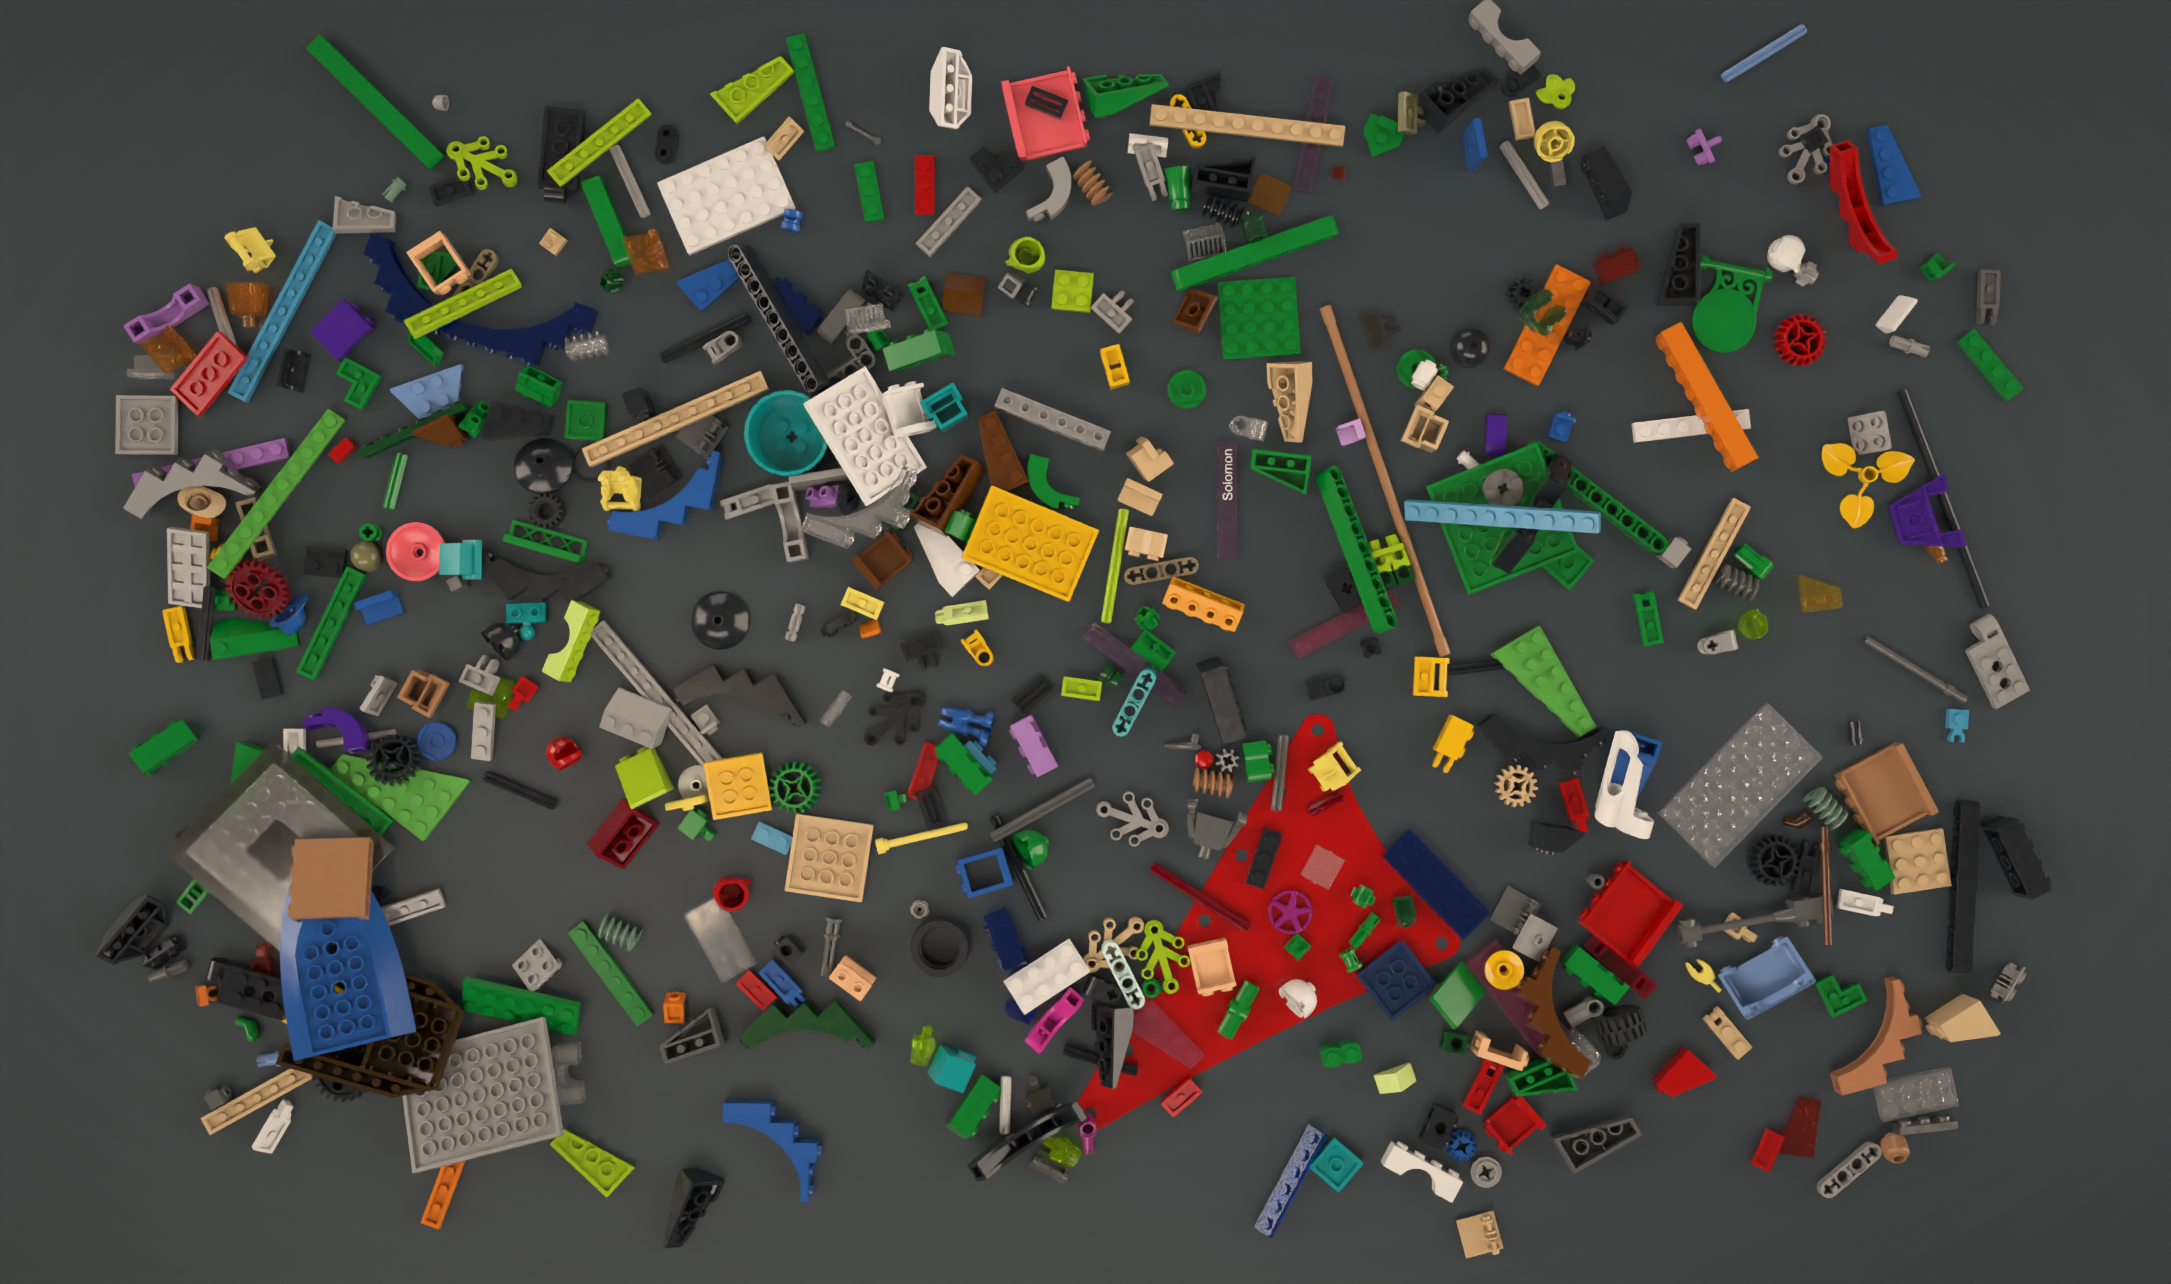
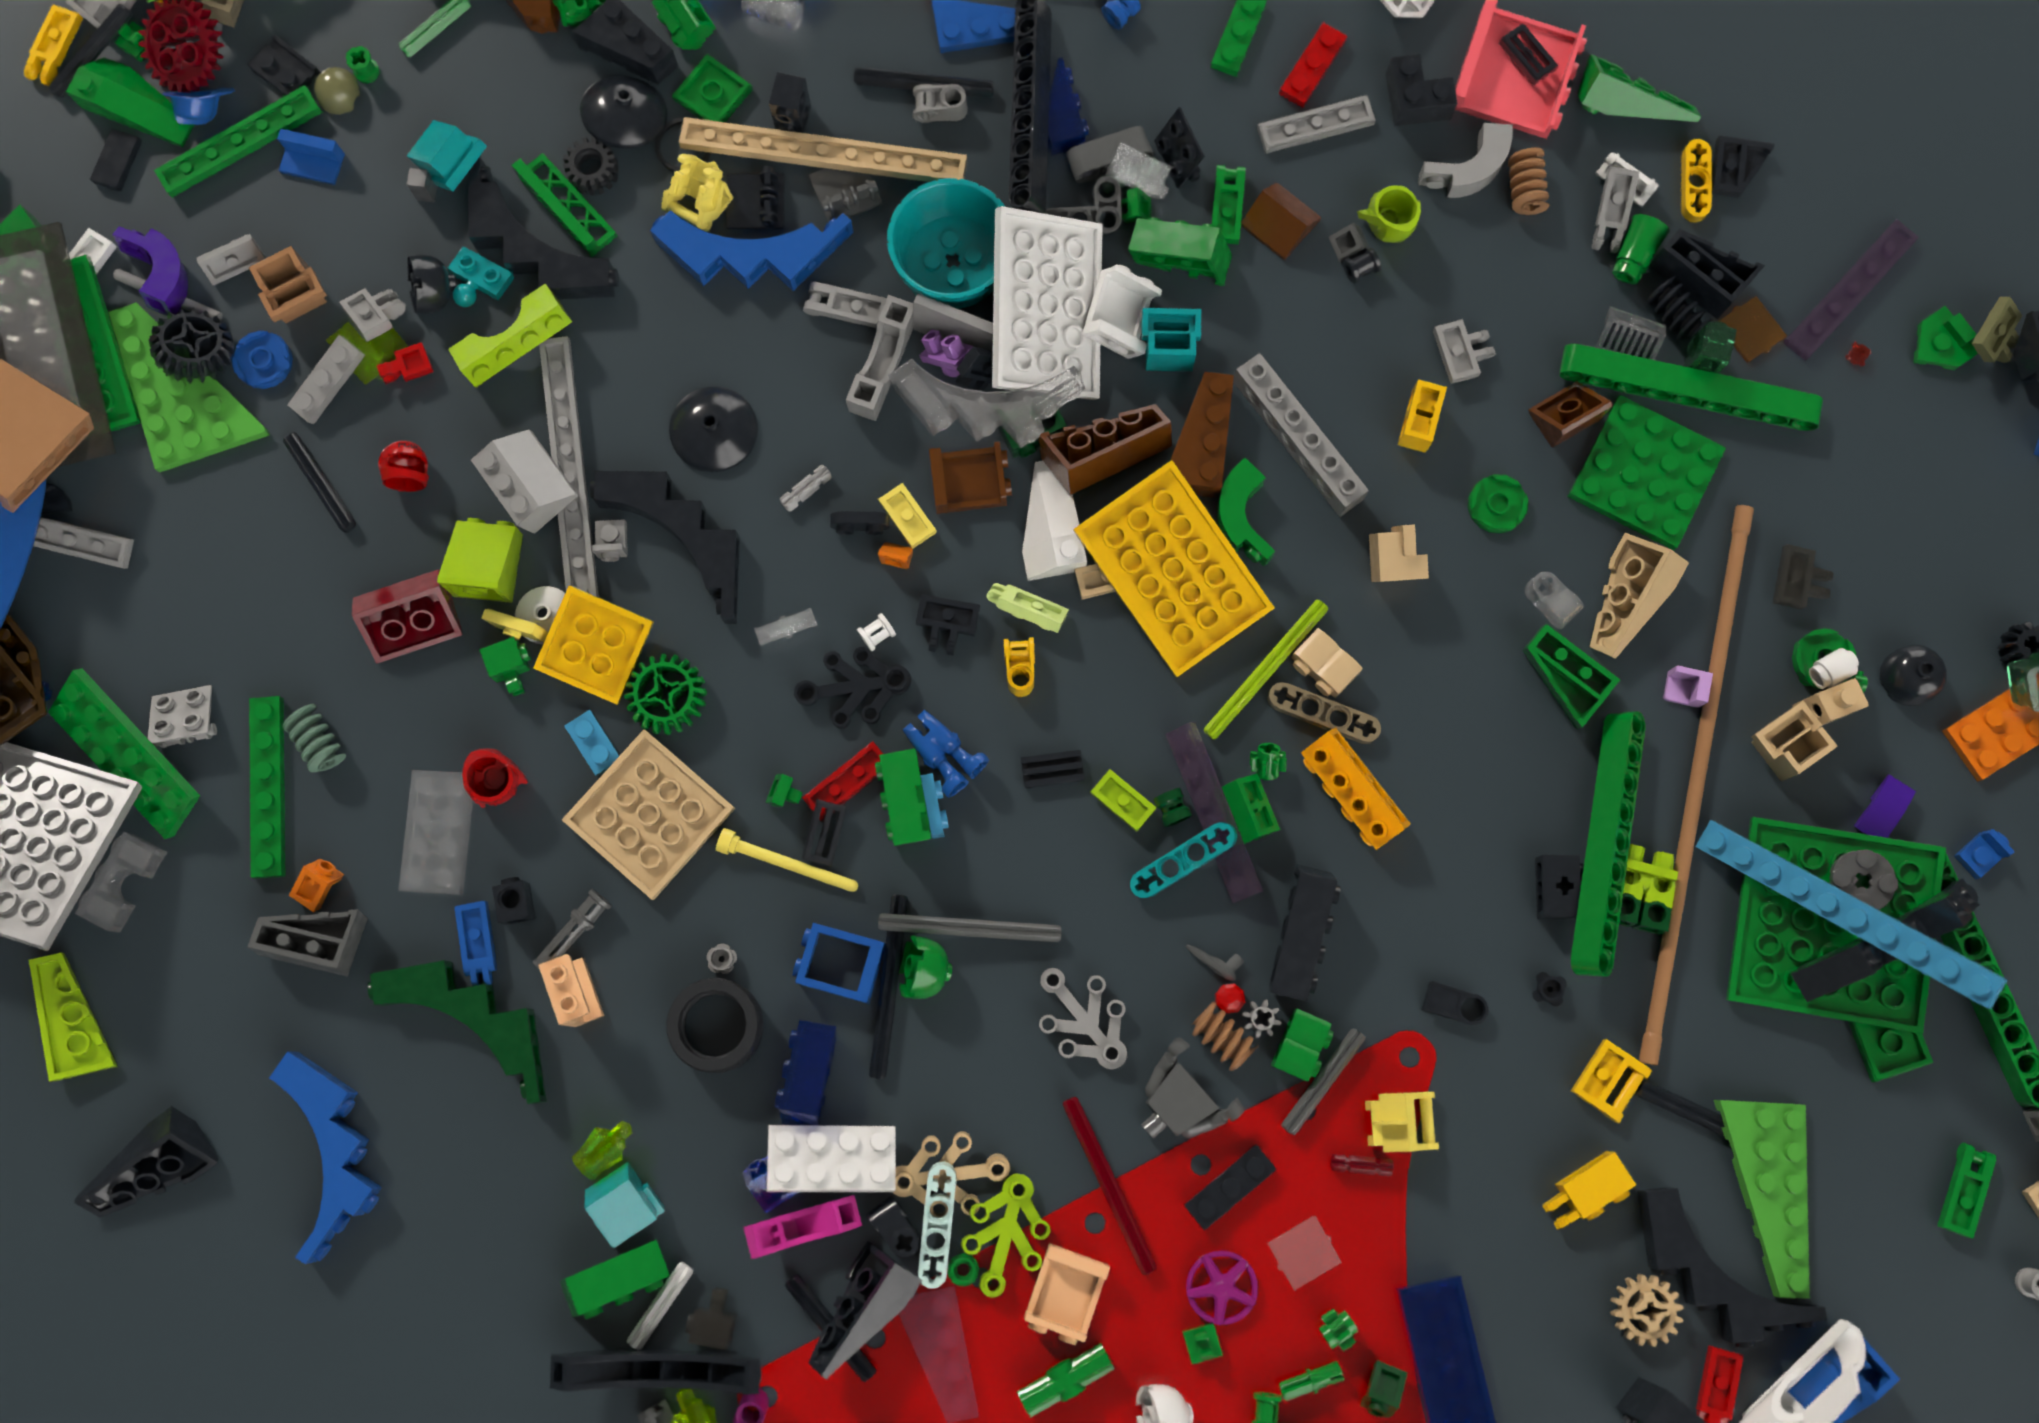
camera: 30 degrees right, 10 degrees down
coral dish [386,522,445,581] -> none
red plate [735,969,777,1011] -> none
green brick [944,509,978,543] -> none
medium lavender wedge [1009,714,1058,777] -> none
lime plate [1051,270,1094,313] -> none
tan panel [1118,478,1163,516] -> none
tan plate [1149,104,1345,147] -> none
clear purple tile [1217,442,1237,558] -> none
clear pink plate [1288,588,1401,659] -> none
white pin [1456,450,1480,469] -> none

